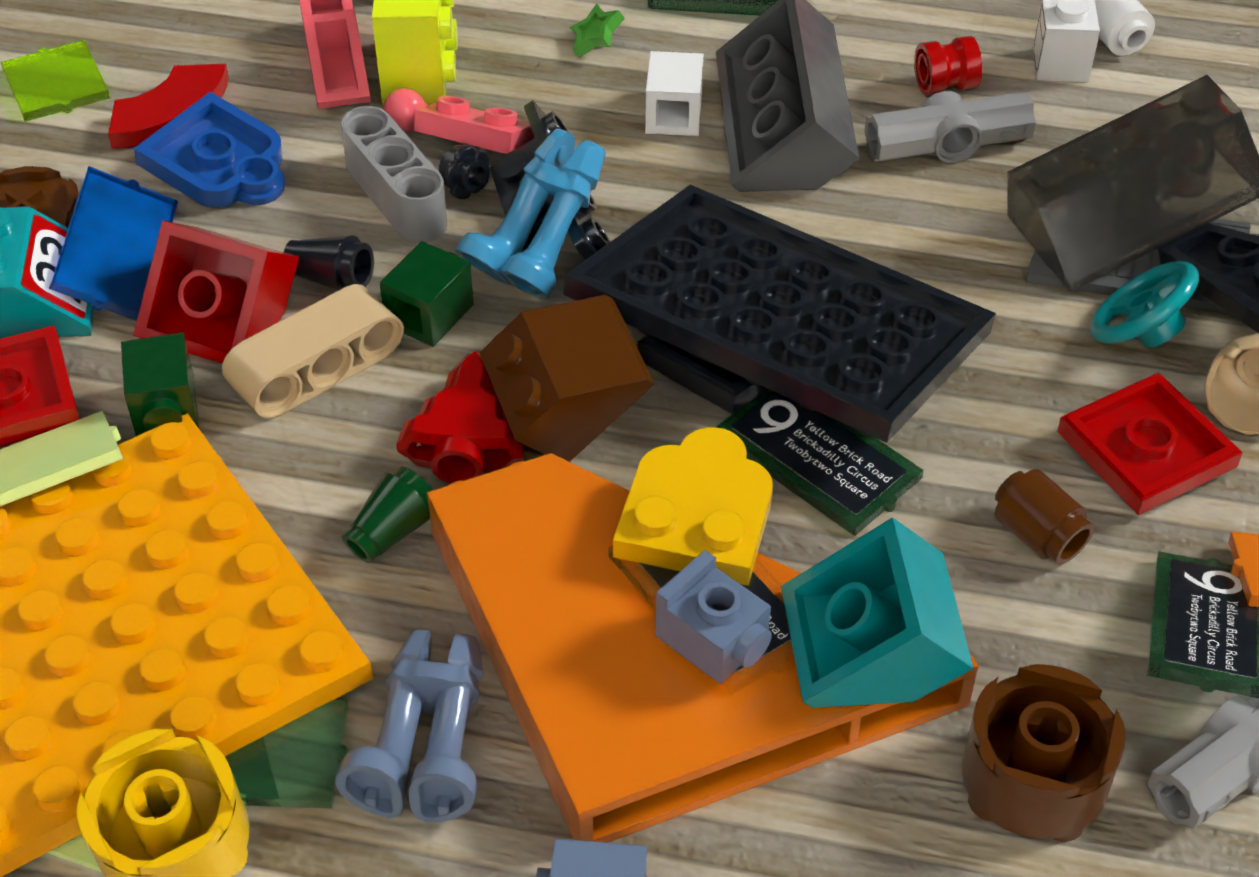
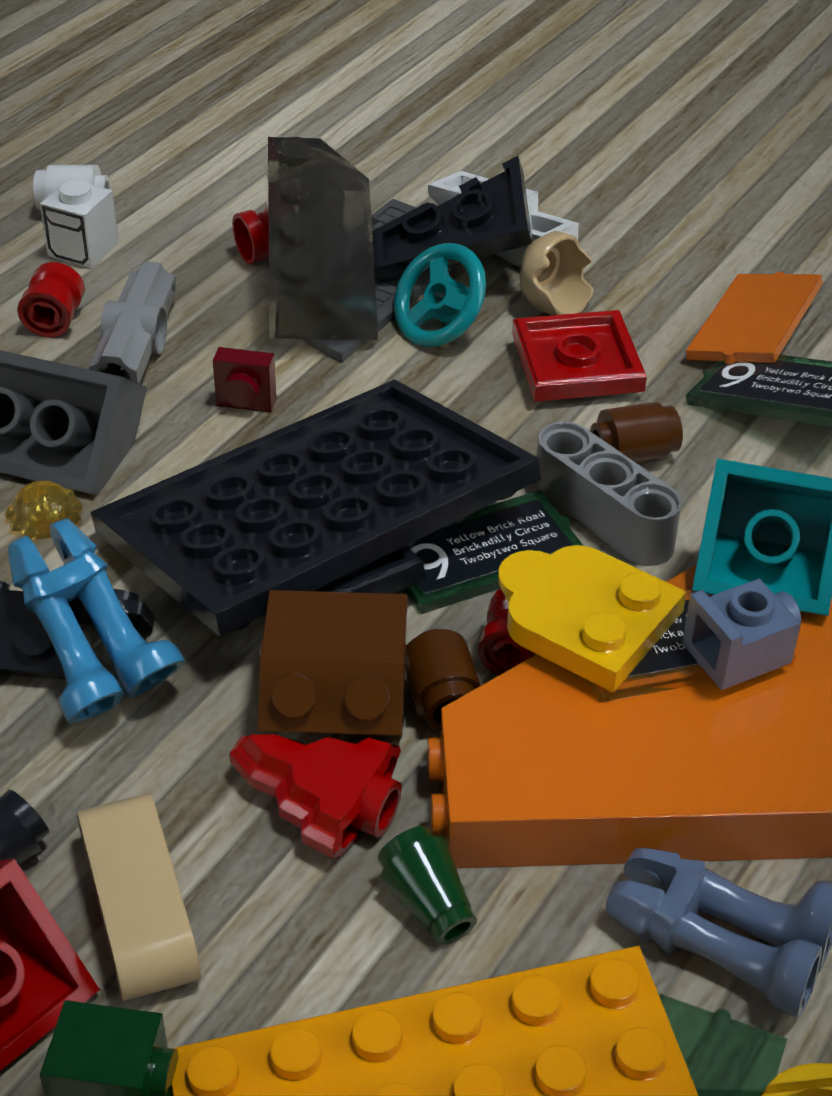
camera: 70 degrees left, 5 degrees down
dark green brick [380,241,474,347] -> none
none -> clear yellow animal [5,480,83,539]
none -> dark red plate [212,347,277,413]
none -> reddish brown brick [405,629,481,731]
none -> light grey beam [534,421,682,566]

